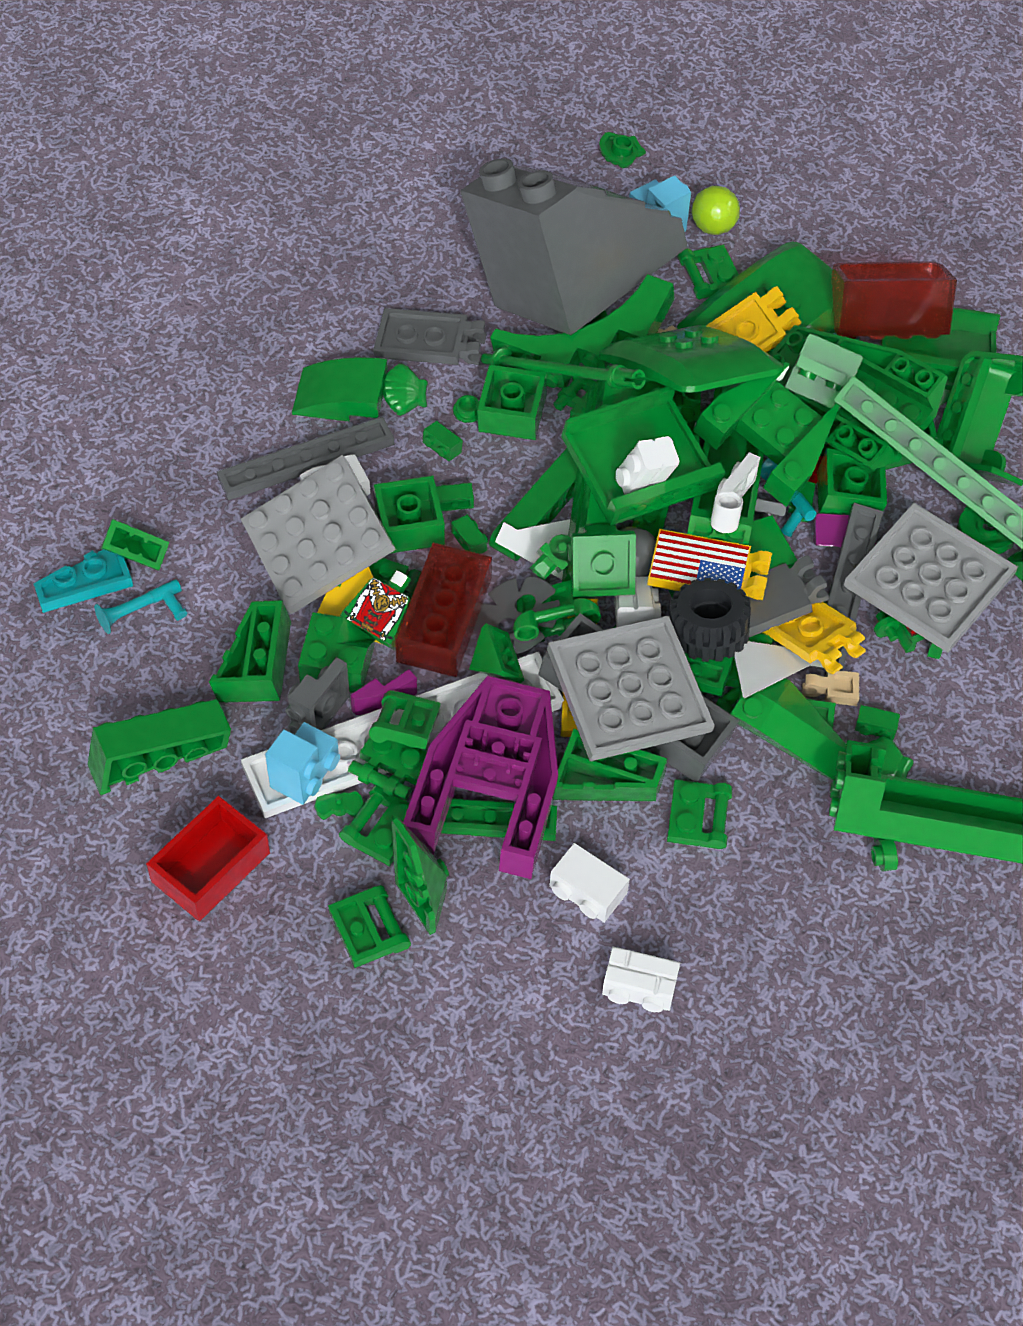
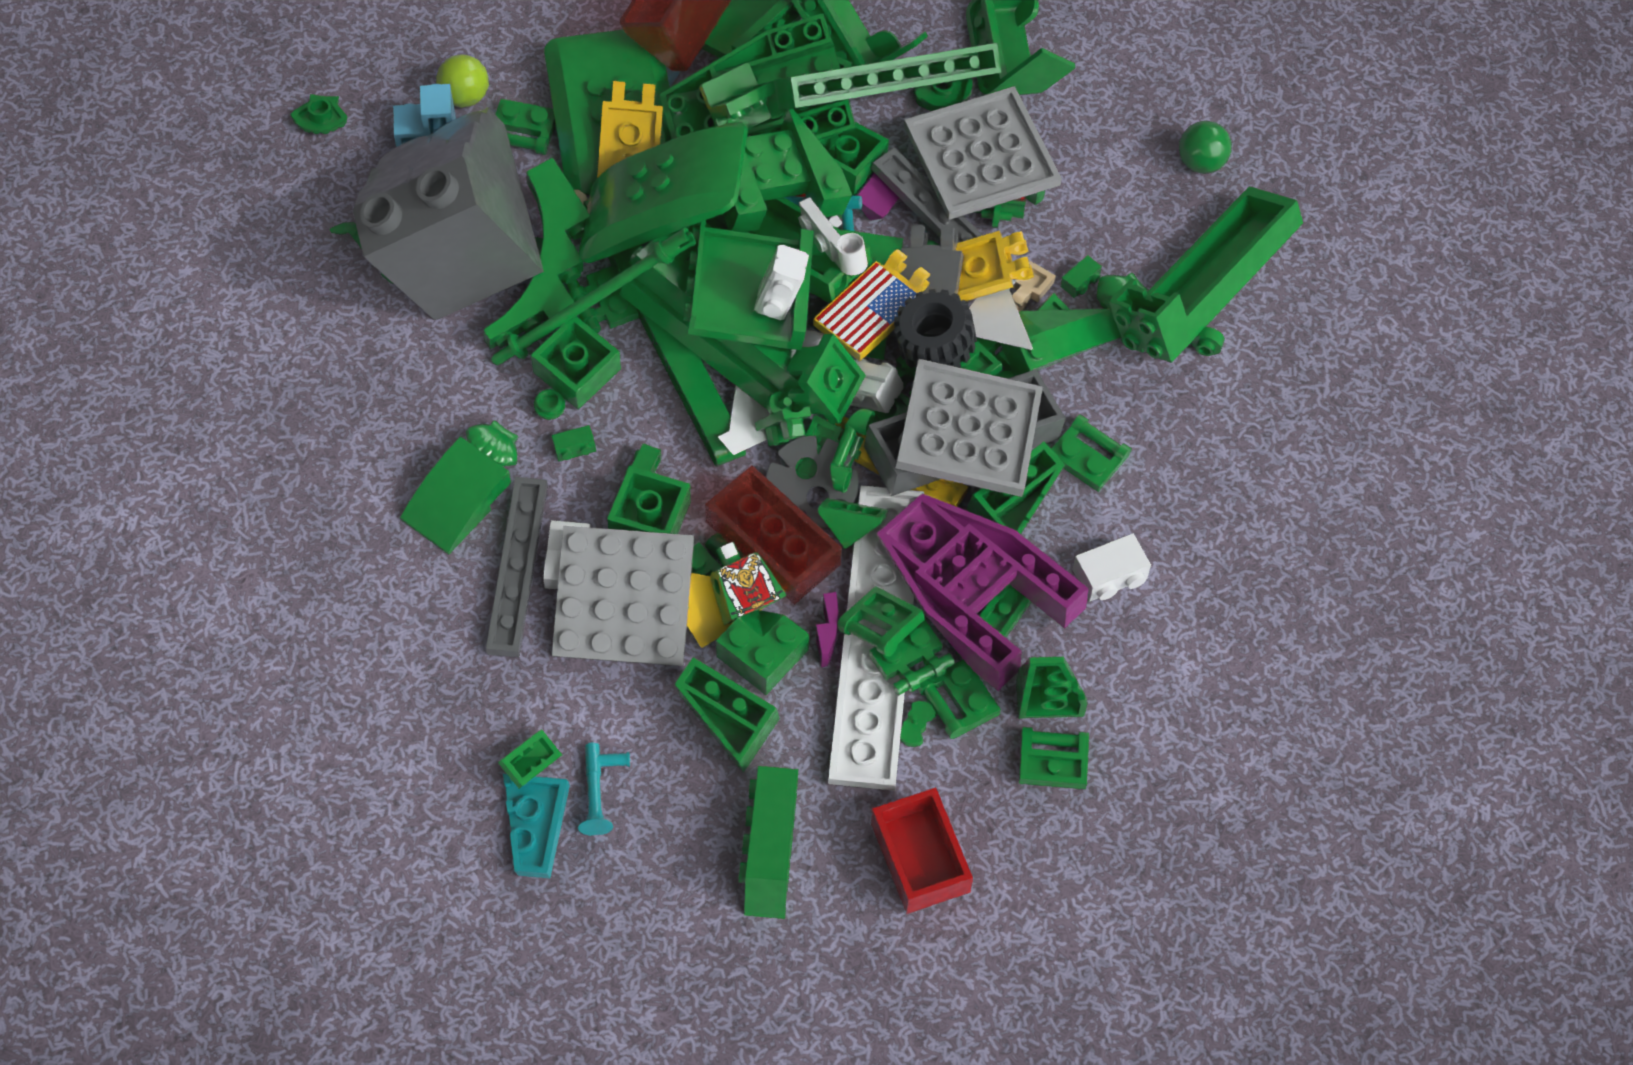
camera: 60 degrees left, 5 degrees up
medium azure brick [265,722,340,805] -> none
dark grey plate [285,657,350,735] -> none
dark grey tile [373,308,487,365] -> none
green piece [451,514,488,559] -> none
white brick [602,946,680,1012] -> none

